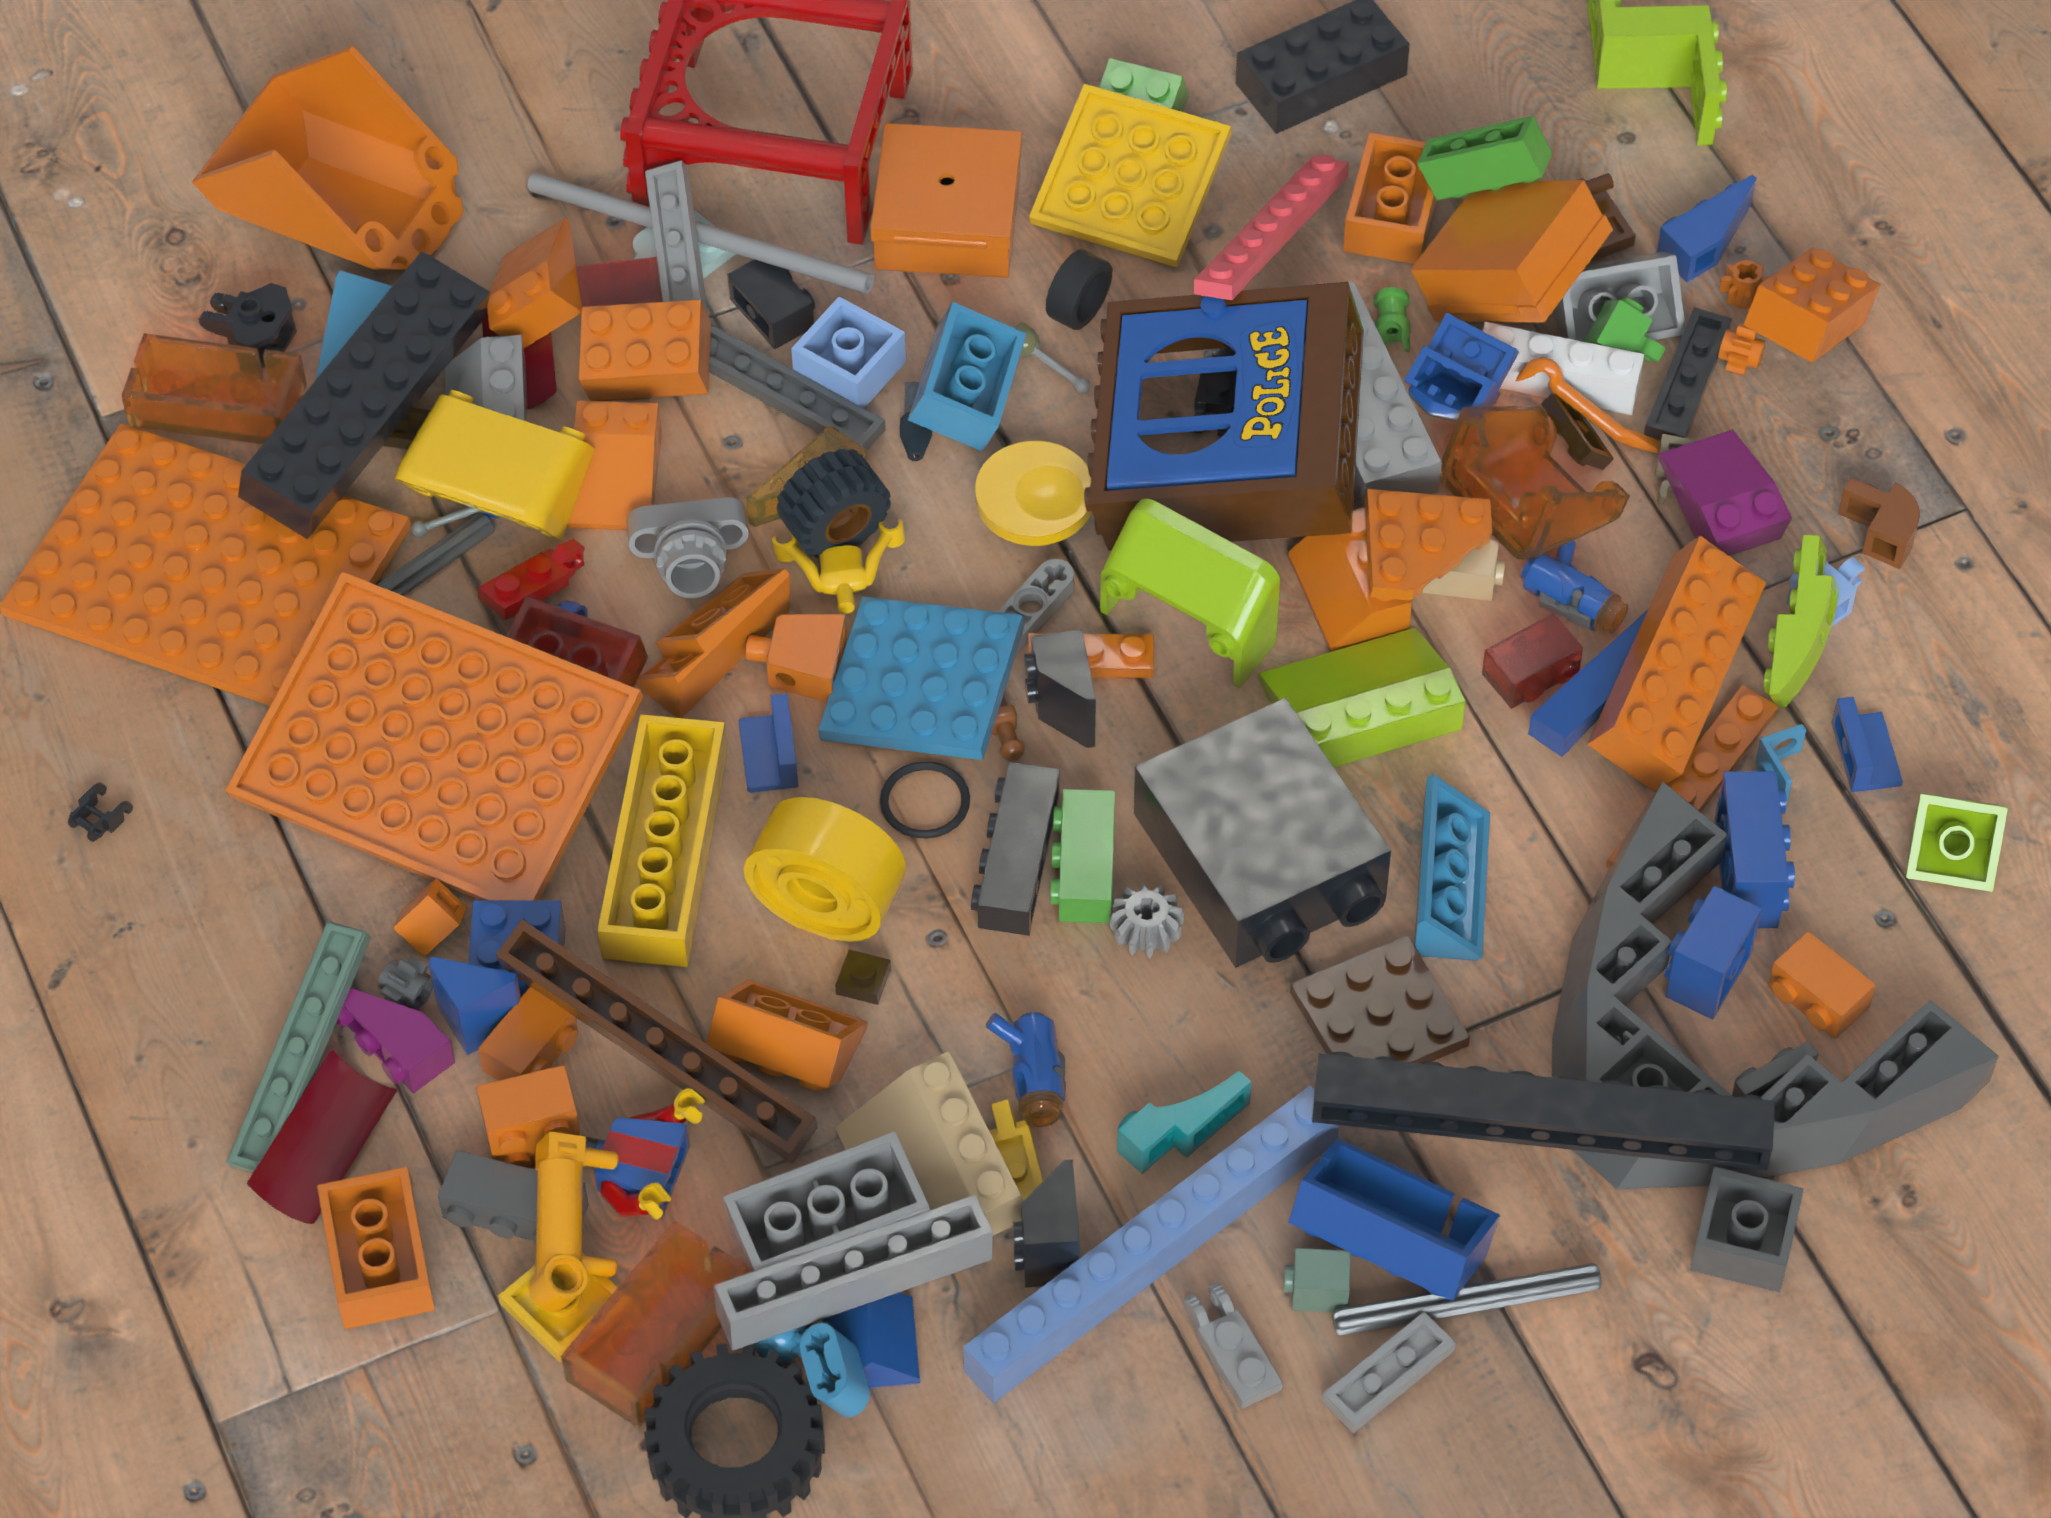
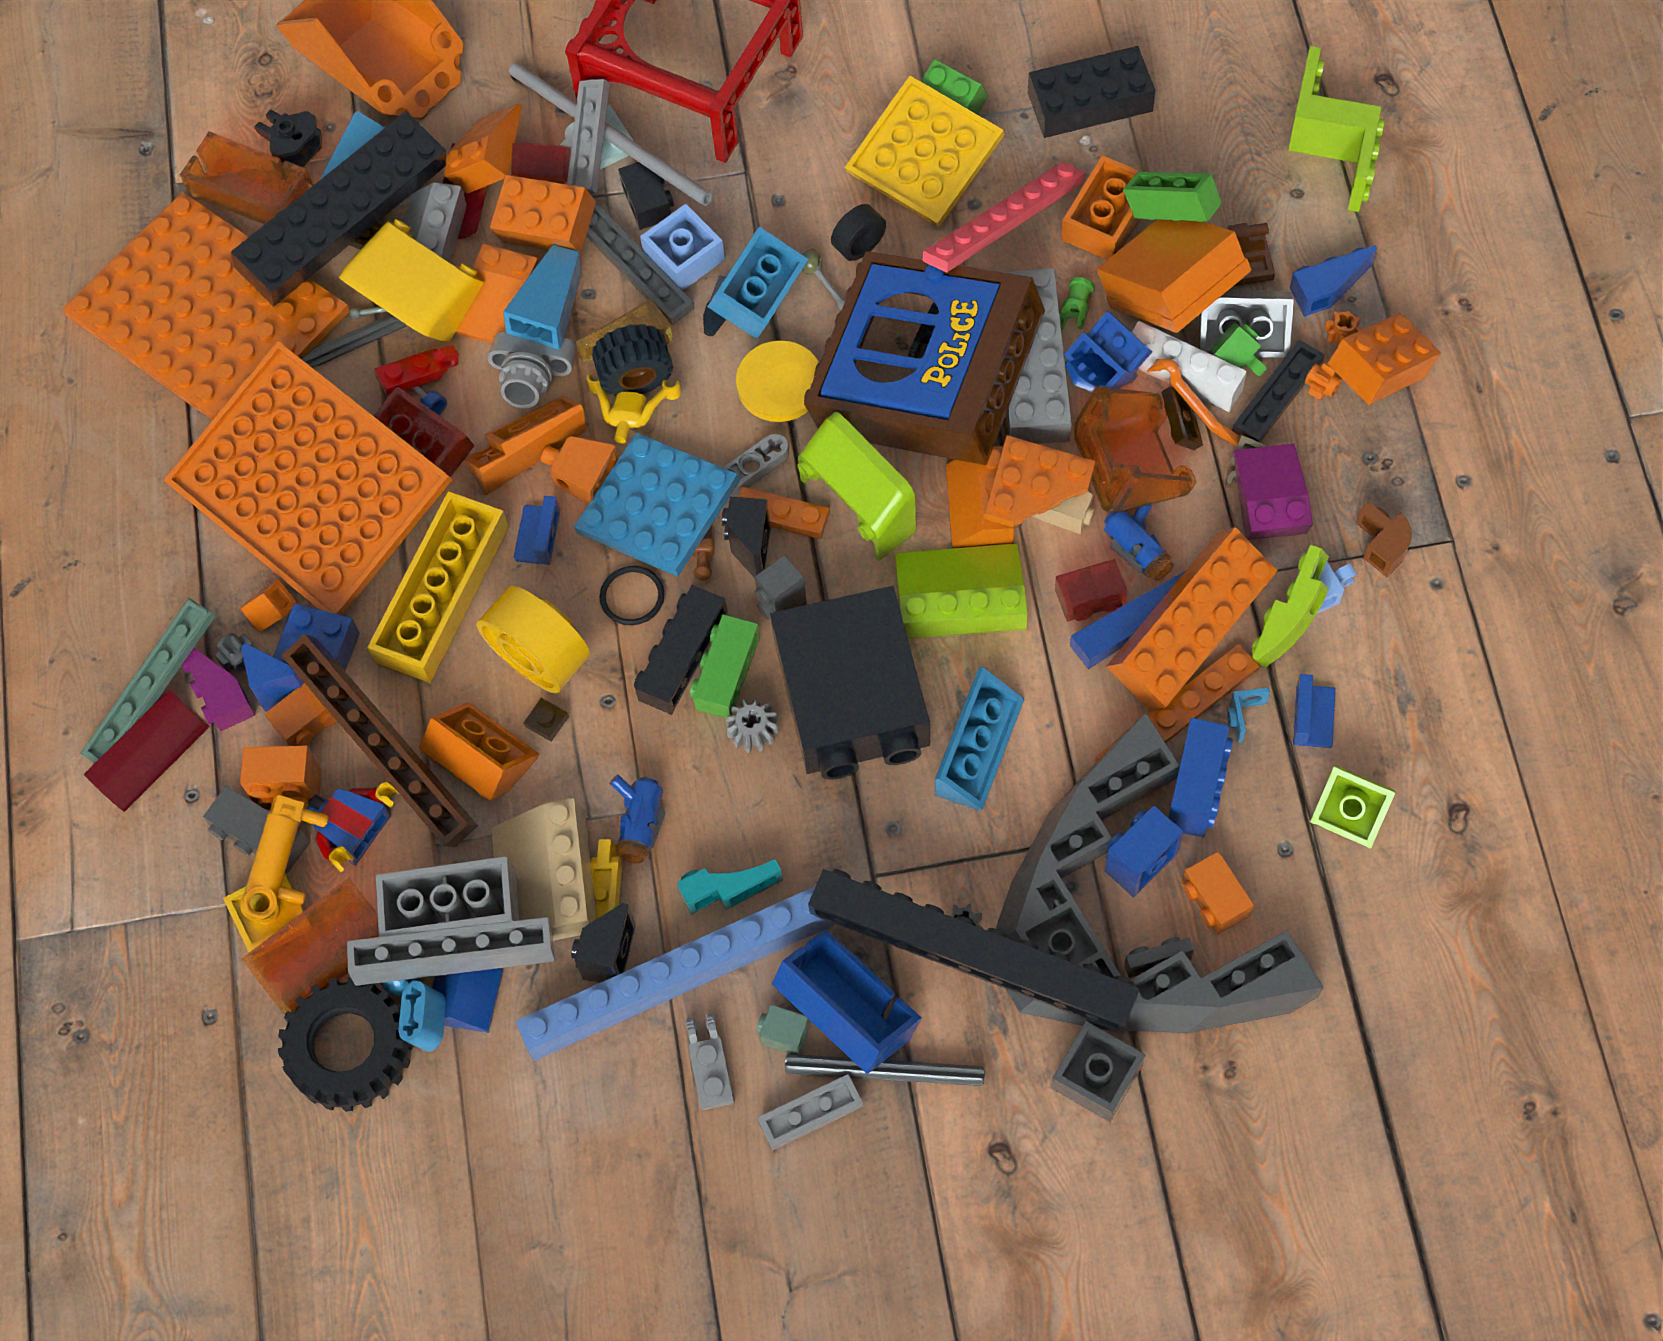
camera: 20 degrees right, 10 degrees up
black piece [68,782,133,842] -> none
orange brick [317,1167,435,1330] -> none
orange container [870,123,1022,278] -> none
plate [1290,935,1470,1064] -> none
none -> dark azure slope [503,244,582,349]
none -> dark grey brick [755,555,807,619]

